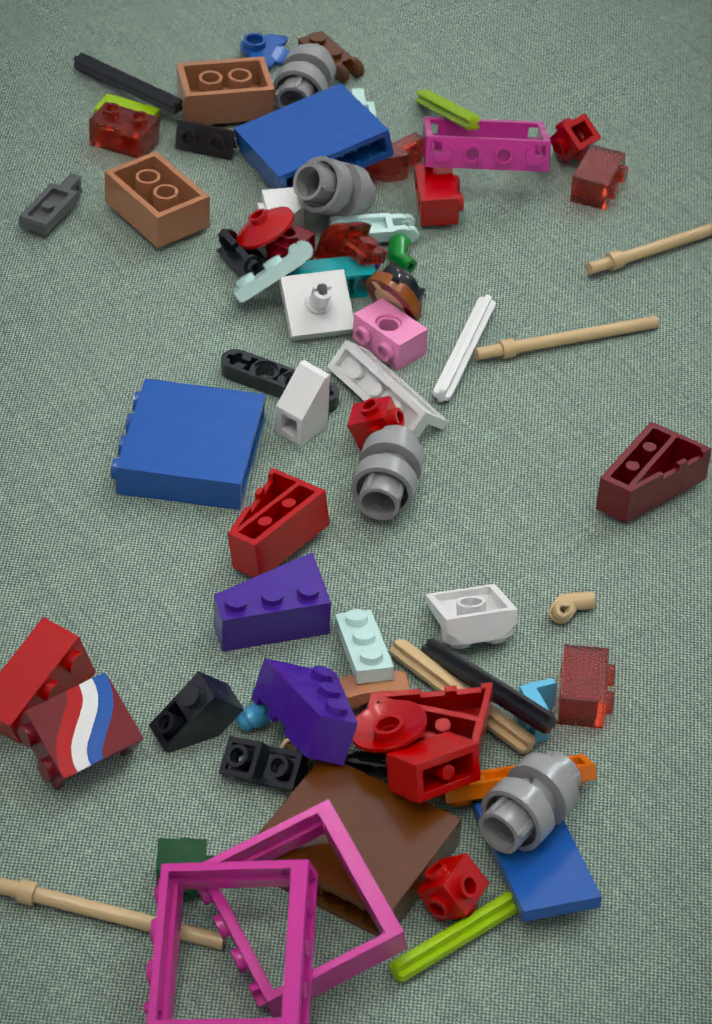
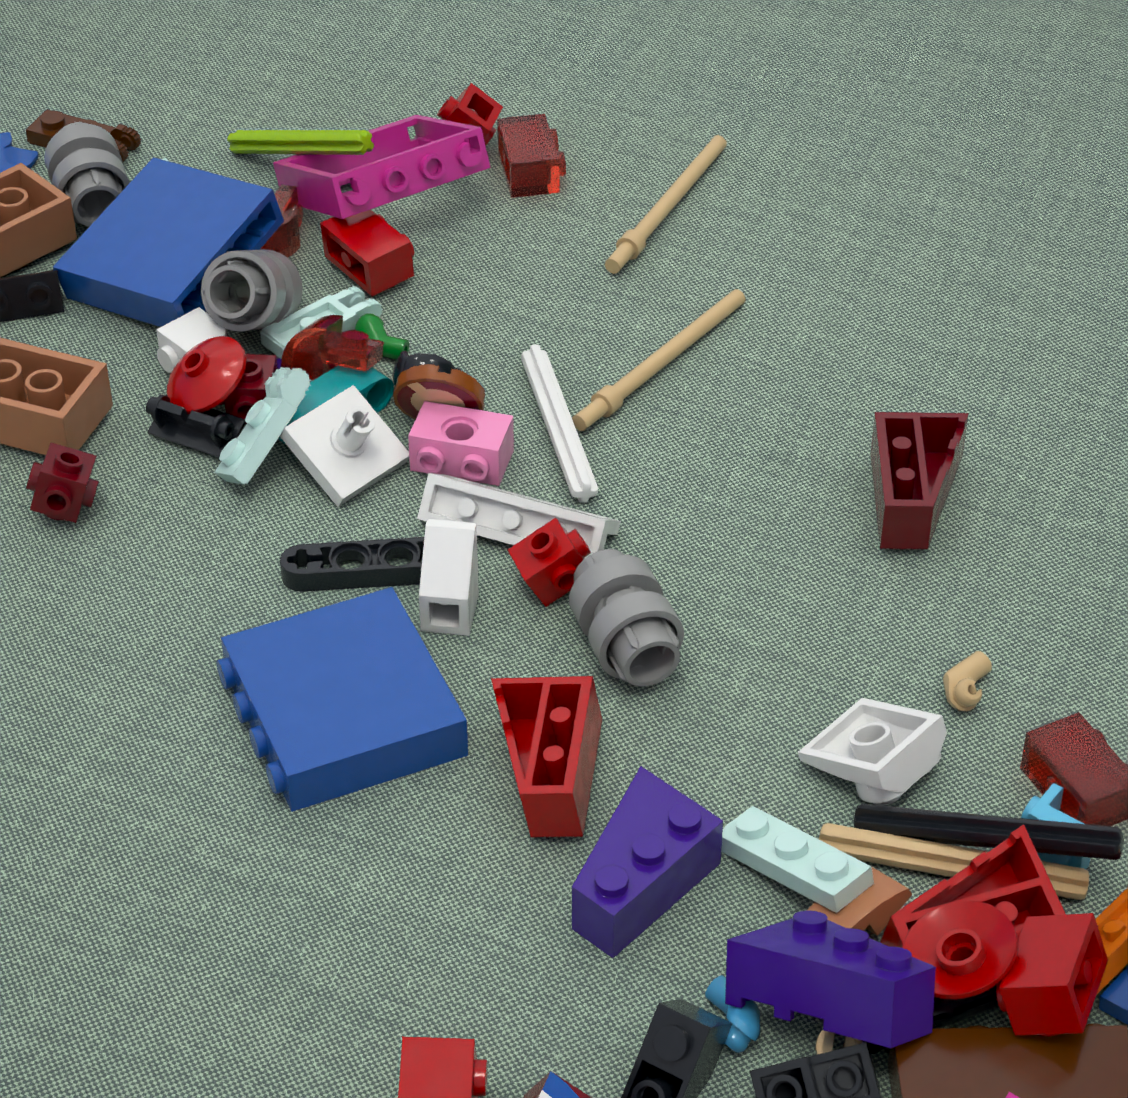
camera: 30 degrees left, 0 degrees up
none -> dark red brick [26,442,99,523]

